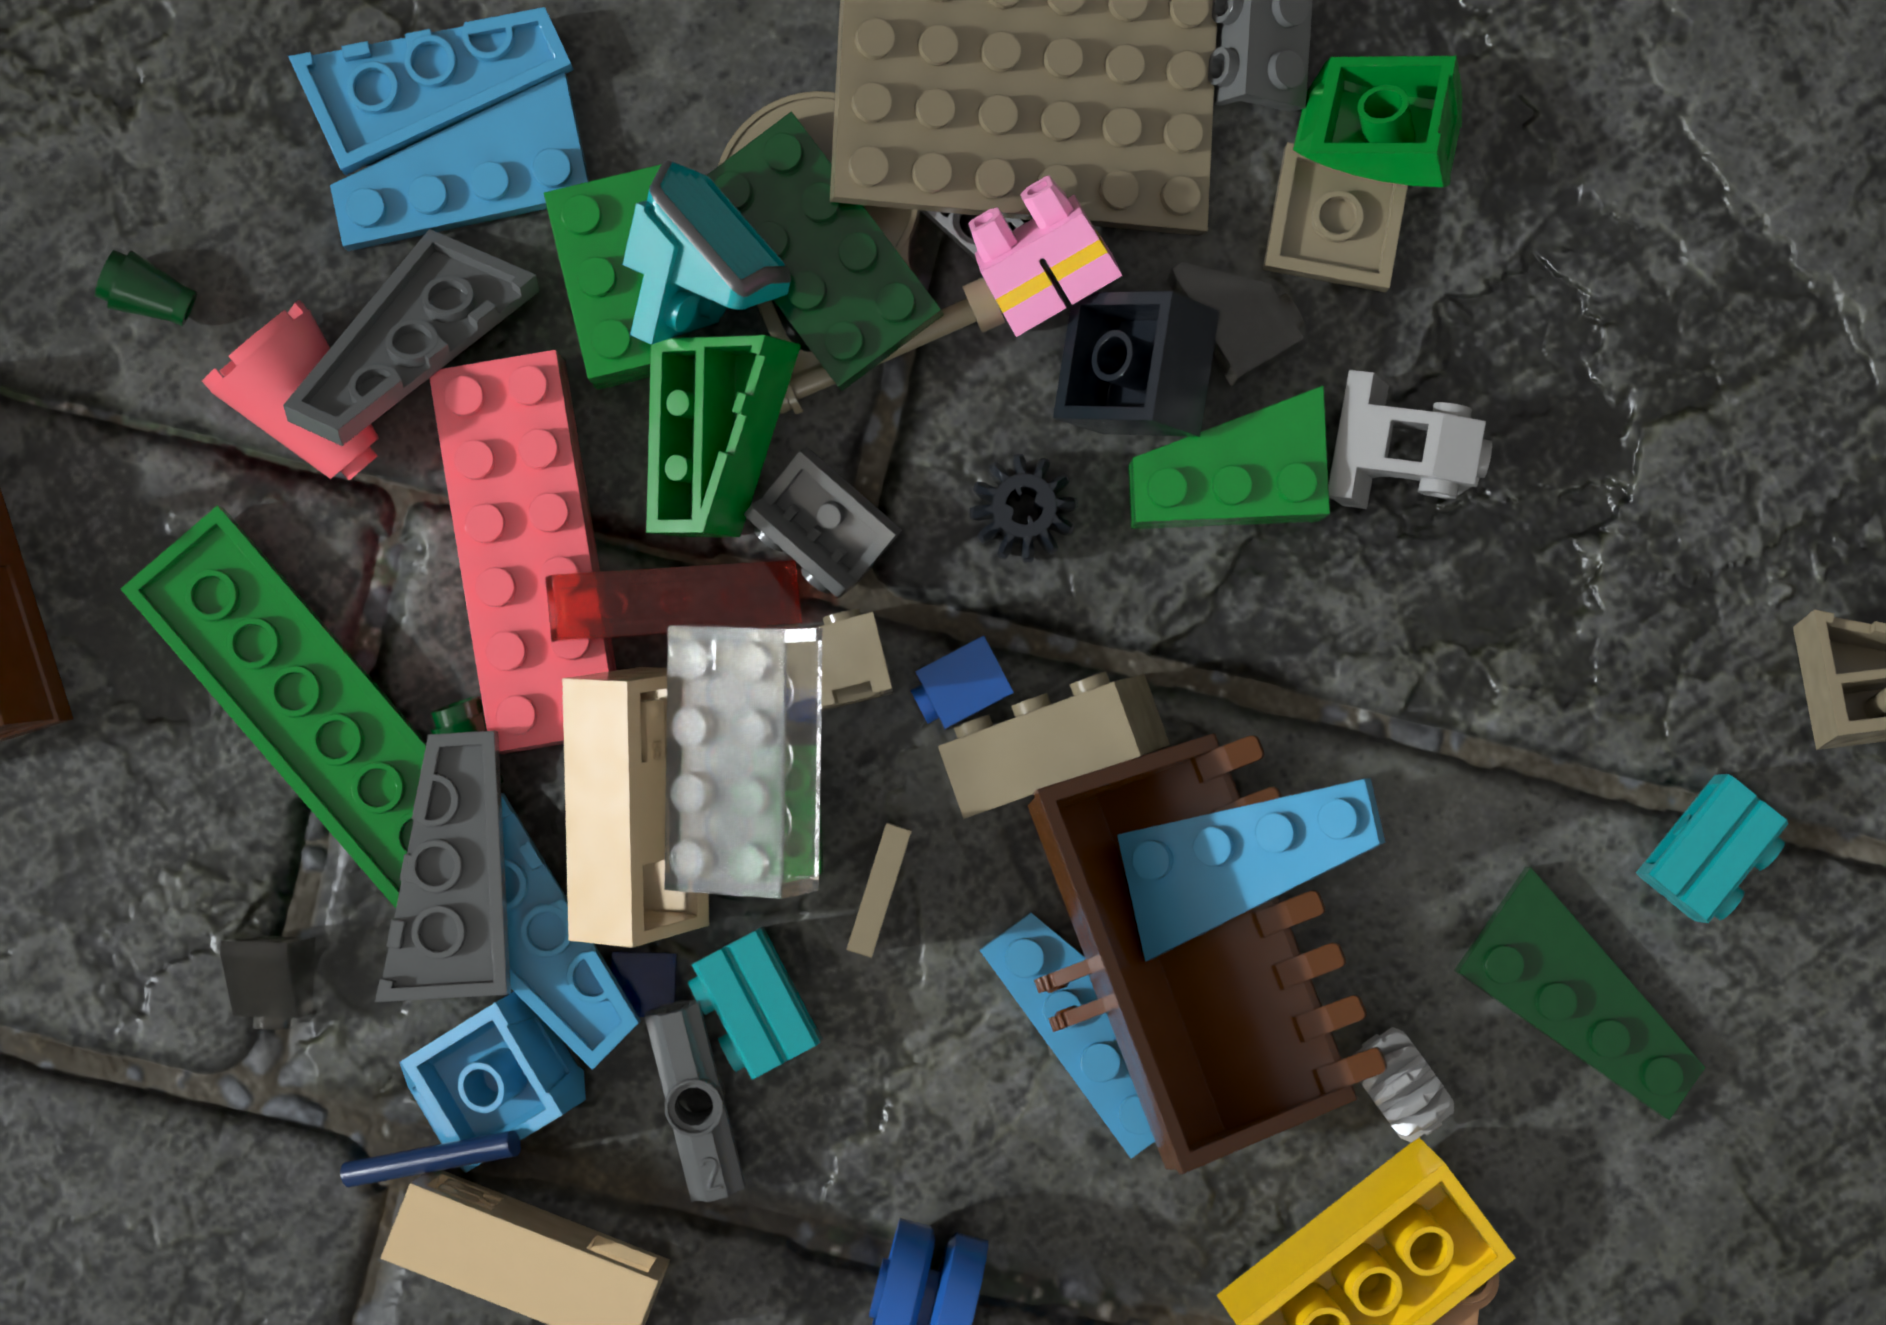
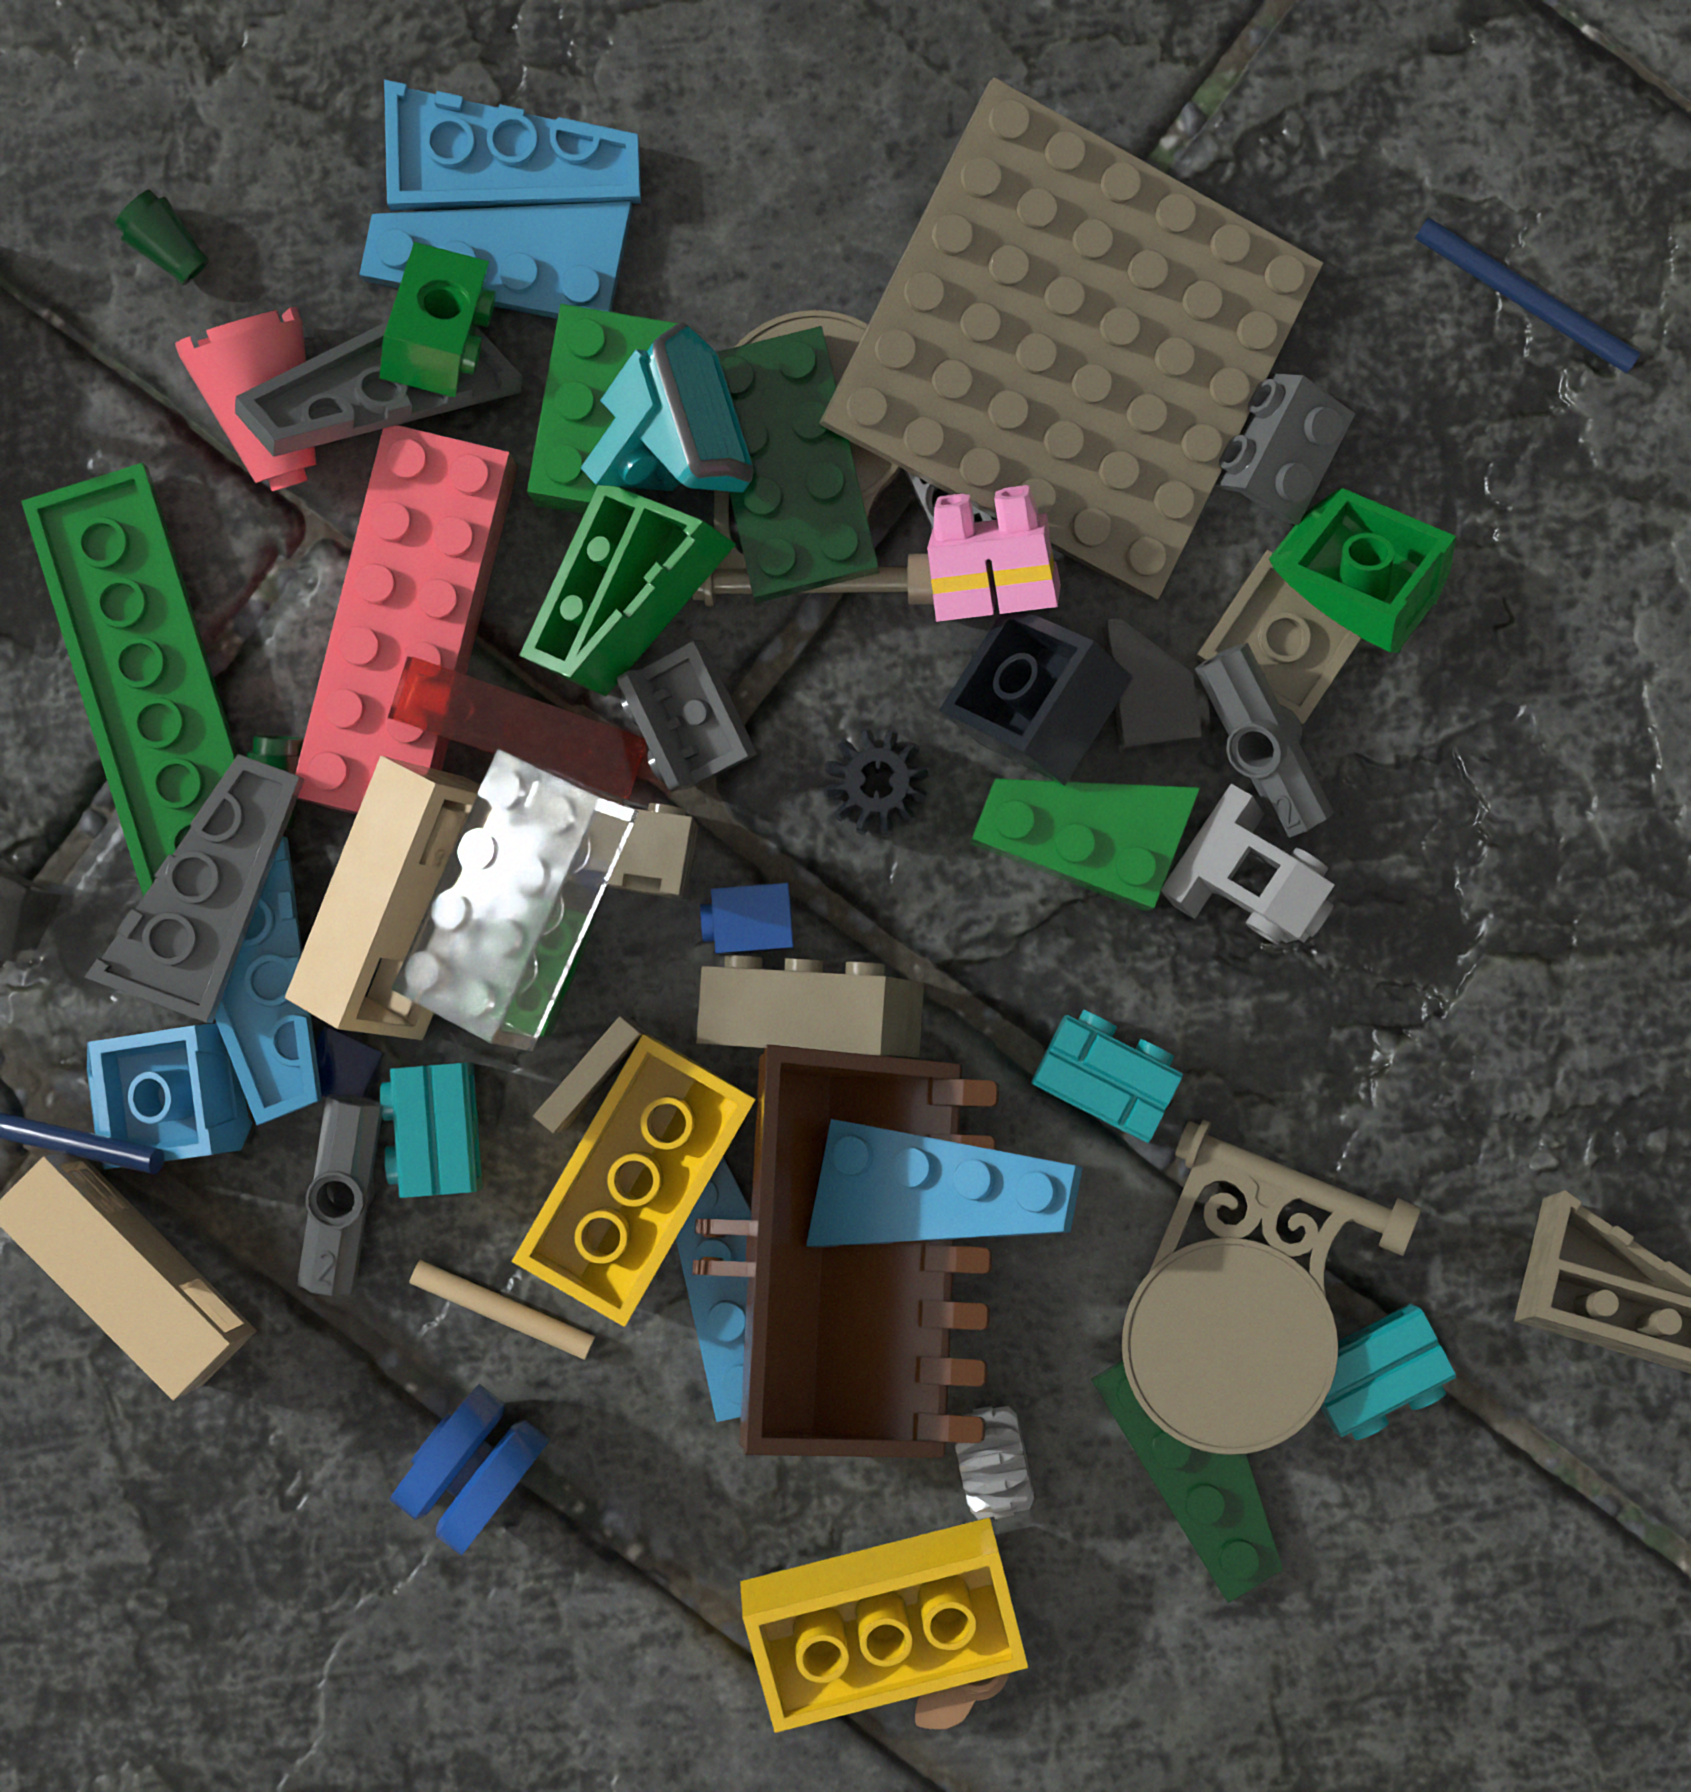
camera: 30 degrees right, 0 degrees up
none -> green brick [379,242,497,397]
none -> tan bar [409,1260,595,1360]
none -> yellow slope [511,1034,756,1327]
none -> teal brick [1030,1010,1183,1143]
none -> dark tan piece [1122,1119,1422,1455]
none -> dark grey piece [1195,643,1334,838]

